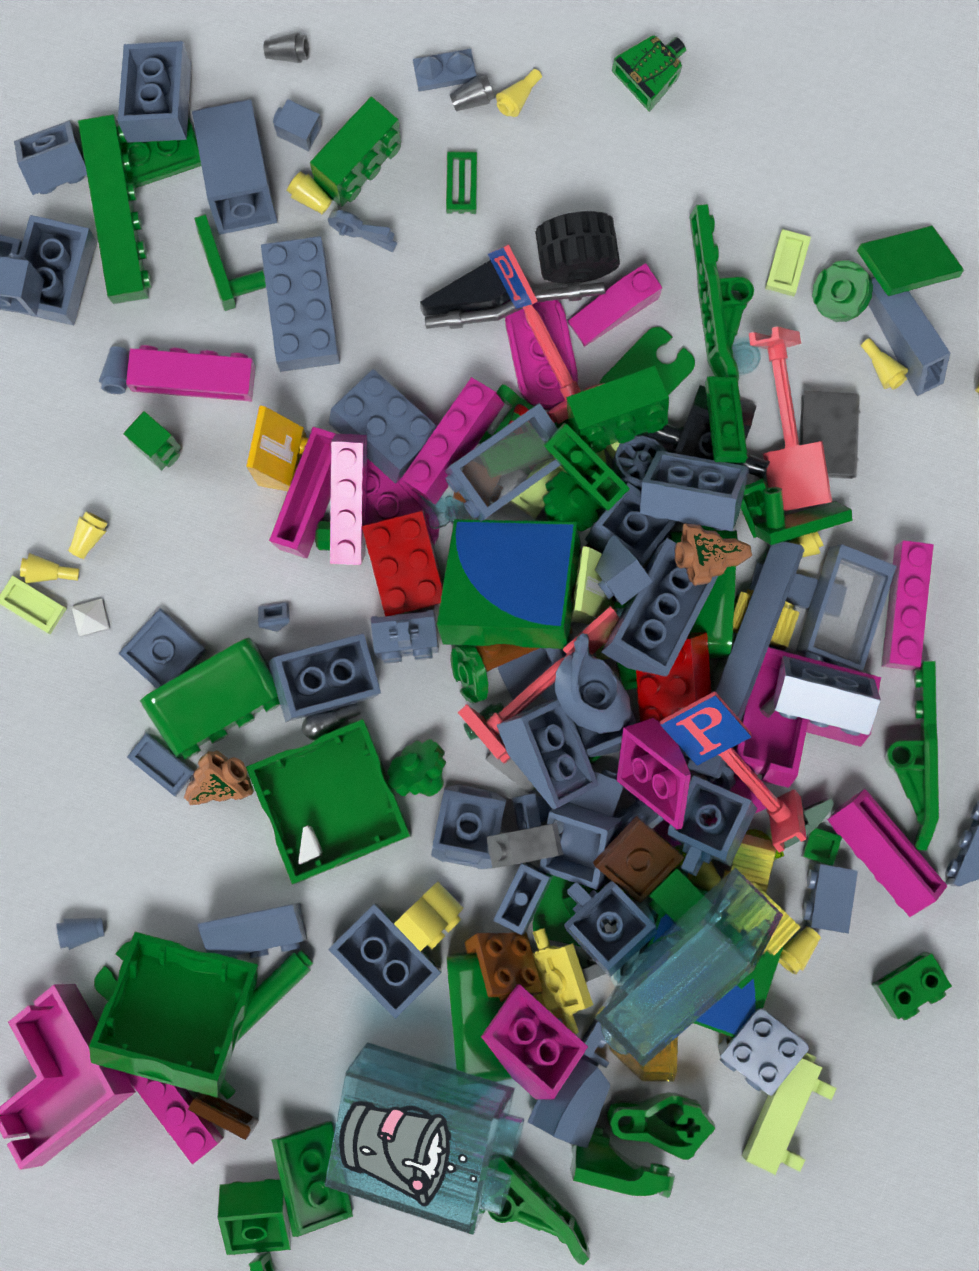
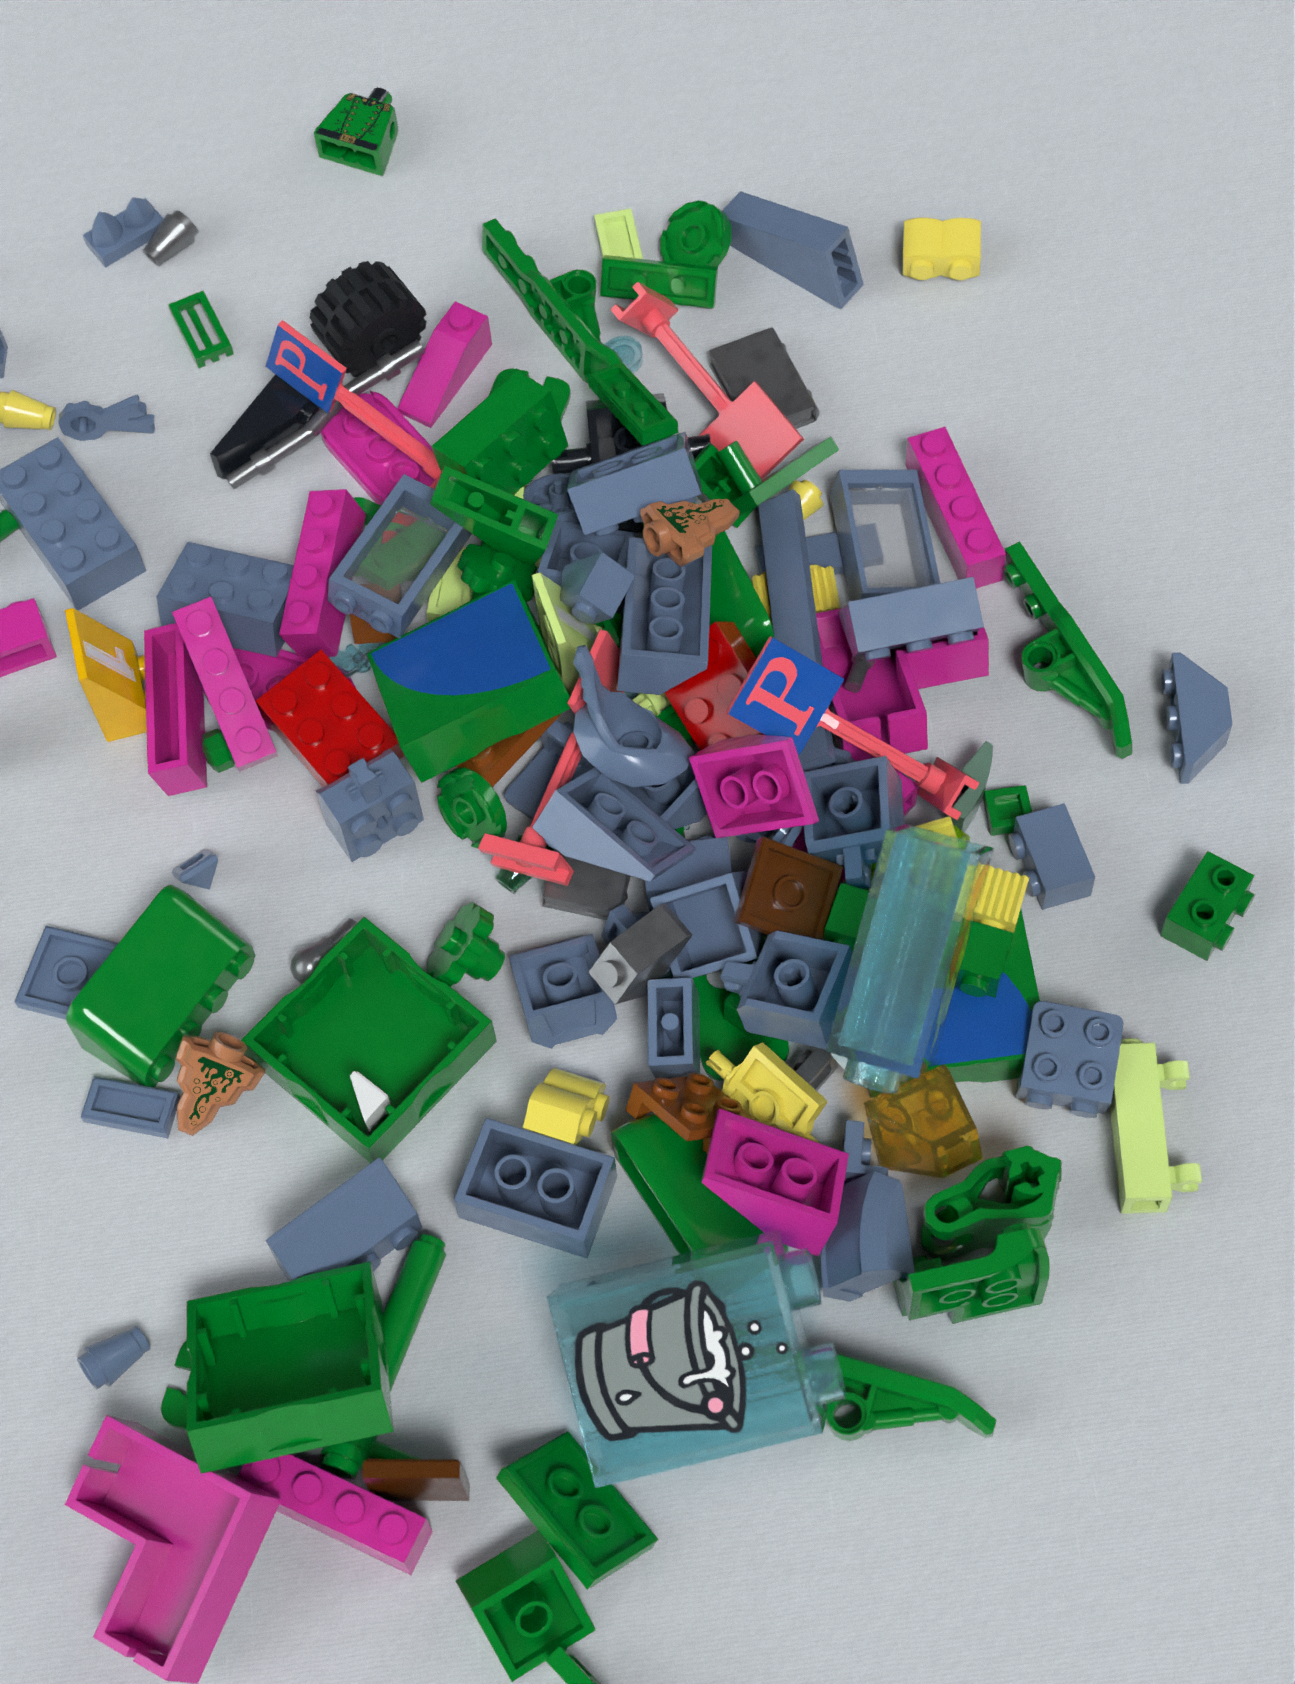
camera: 20 degrees left, 20 degrees down
sand blue brick [268,633,381,723] -> none
green brick [310,96,401,207] -> none
light yellow cone [496,69,542,117] -> none
light yellow cone [778,926,821,975] -> none
dark pink brick [827,789,947,917] -> none
green tile [857,225,964,296] -> none
light yellow cone [861,338,908,390] -> none
none -> green tile [600,255,718,308]

